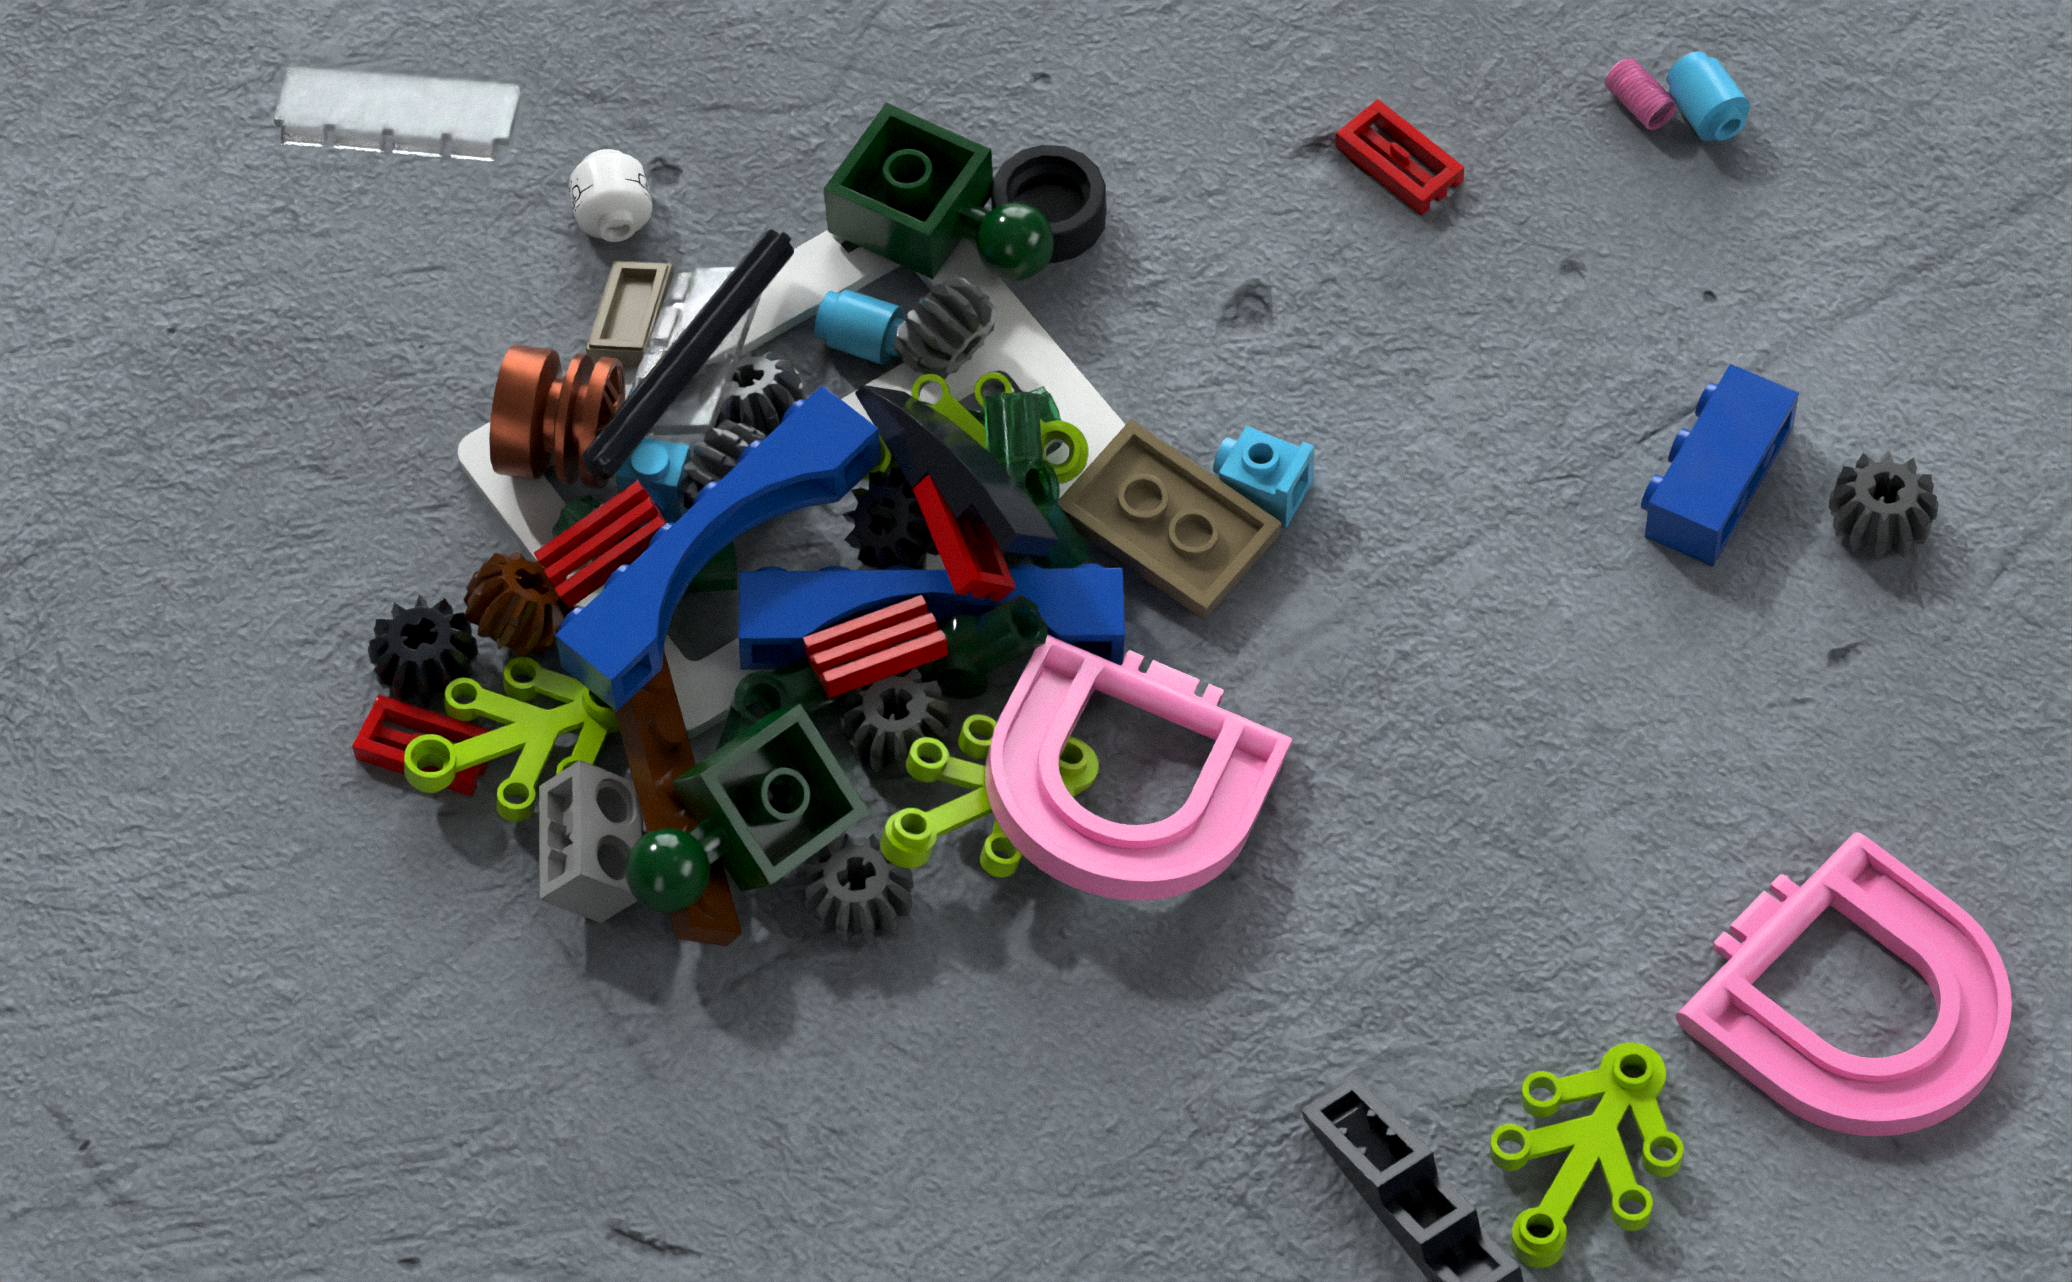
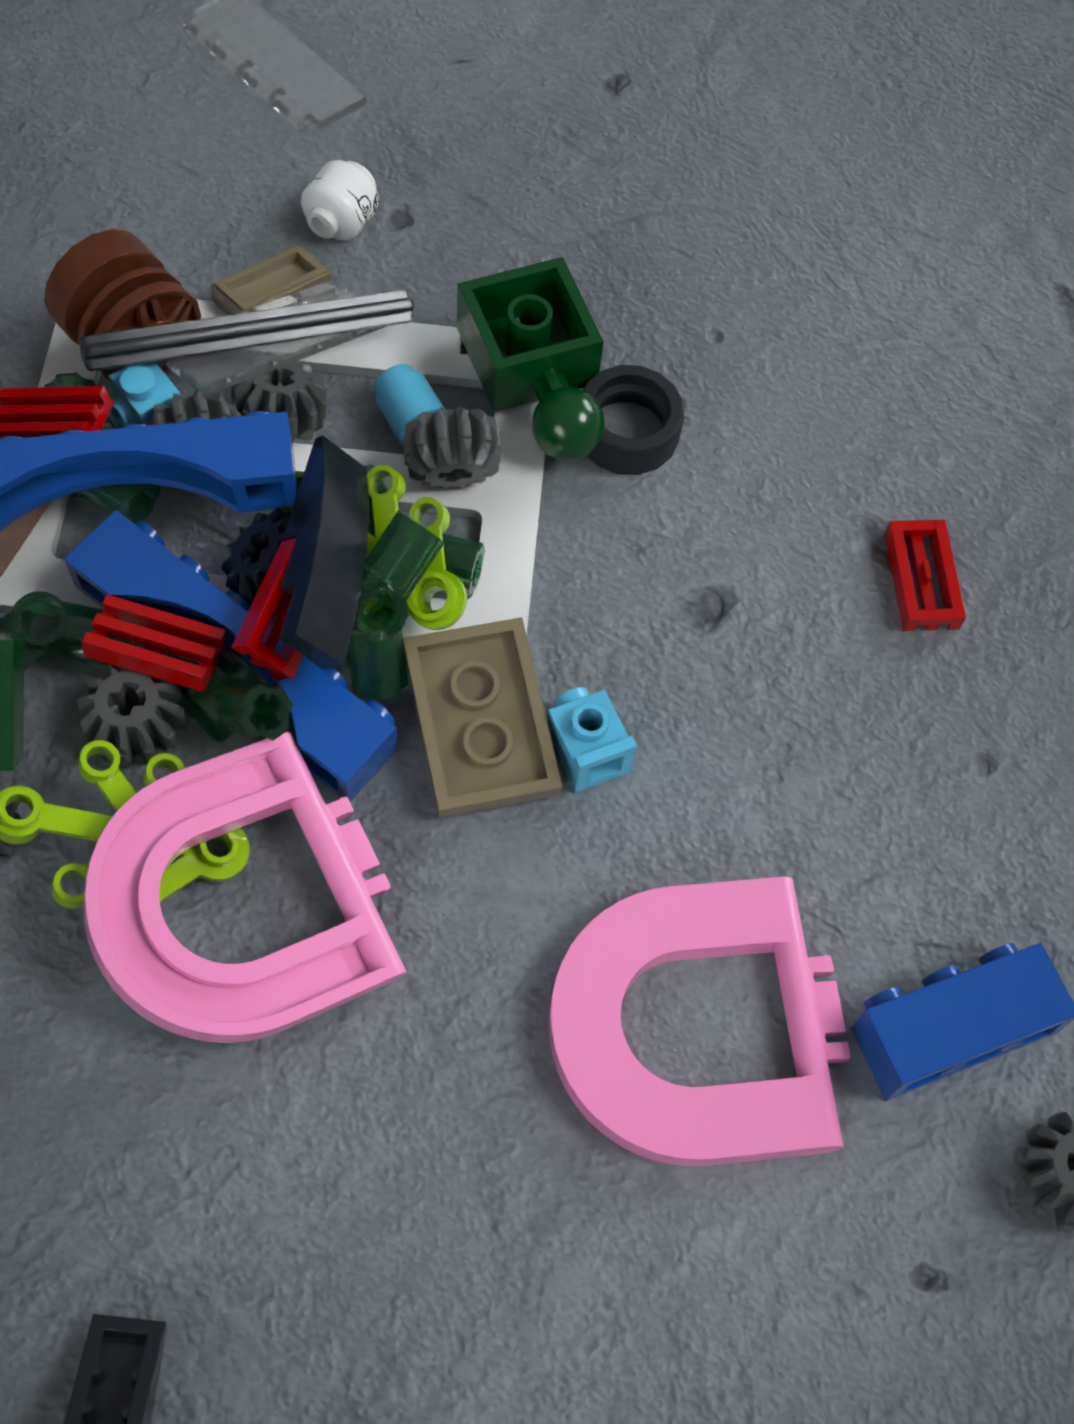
camera: 30 degrees right, 5 degrees up
none -> bright pink piece [549,877,851,1166]

